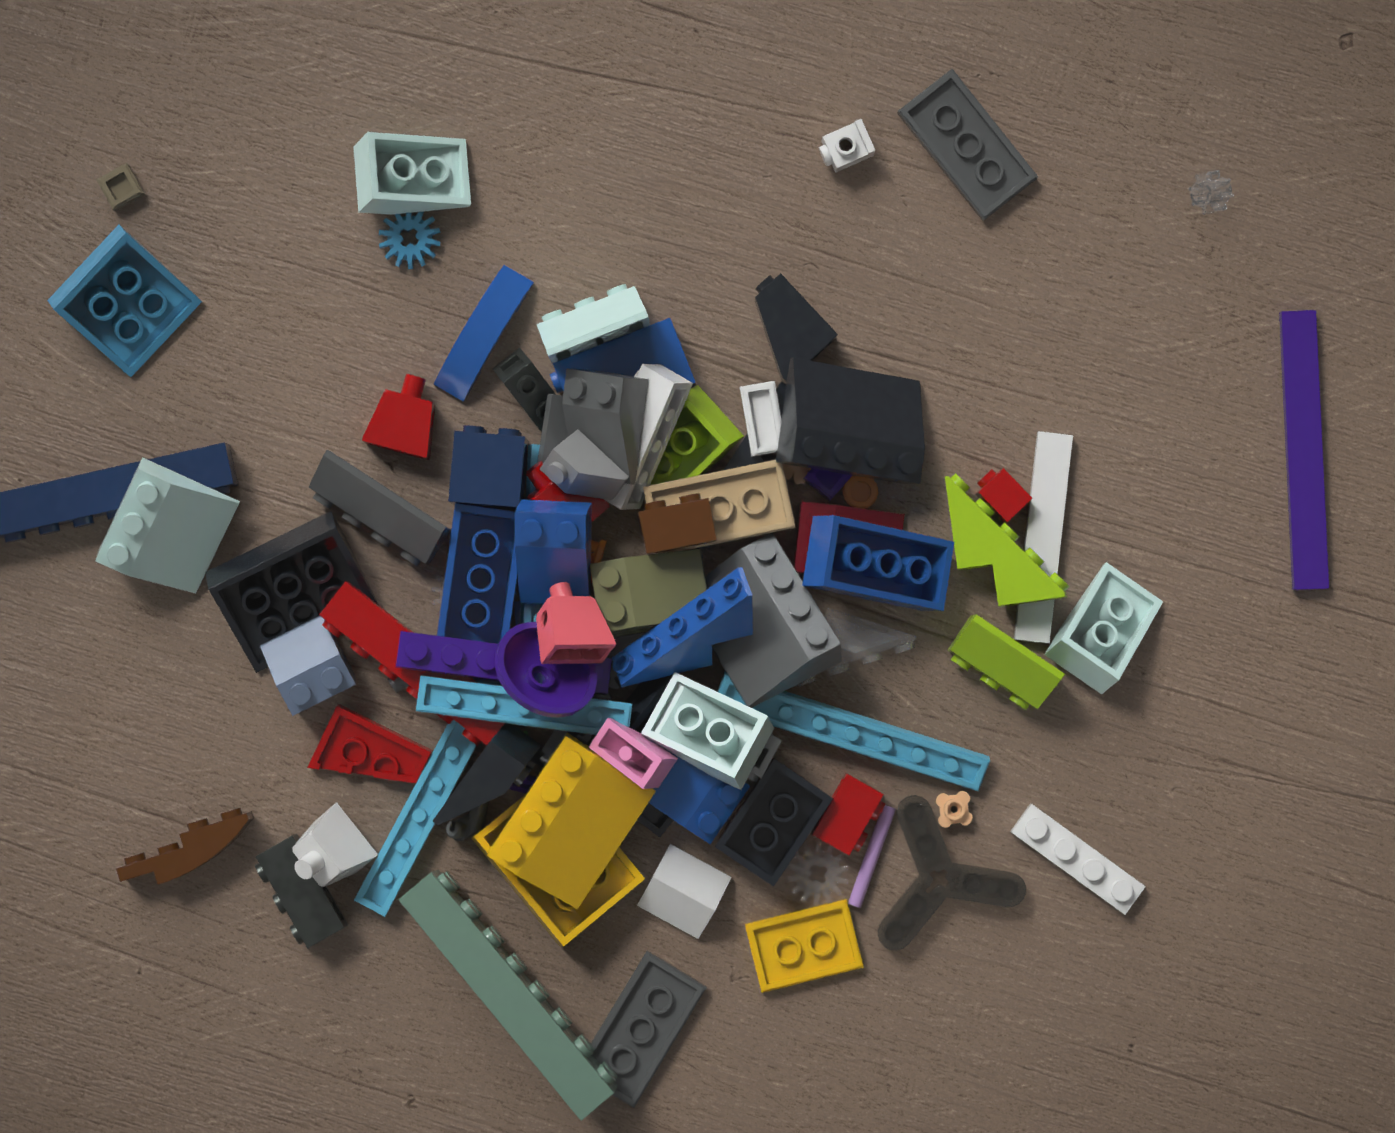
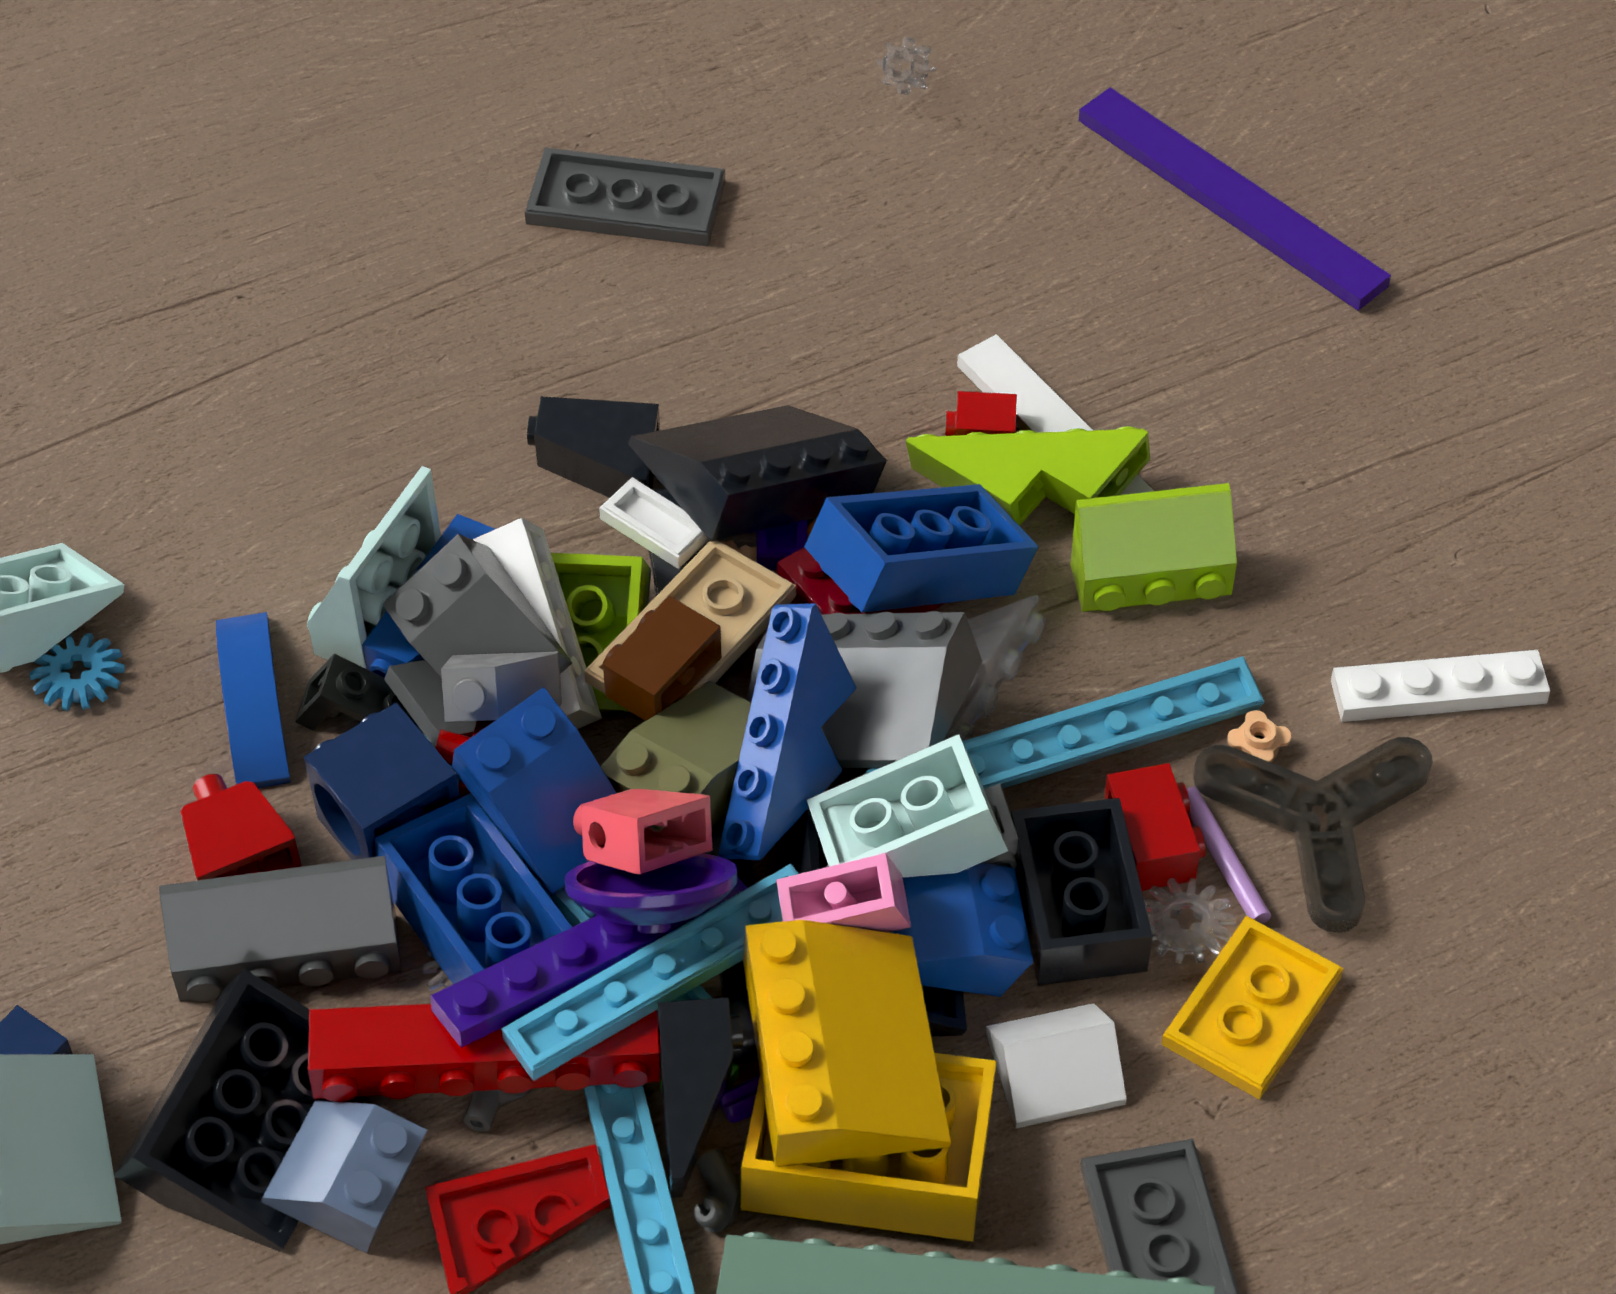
camera: 45 degrees left, 35 degrees down
white brick [819,119,875,173] -> none
light aqua slope [1044,562,1163,694] -> none

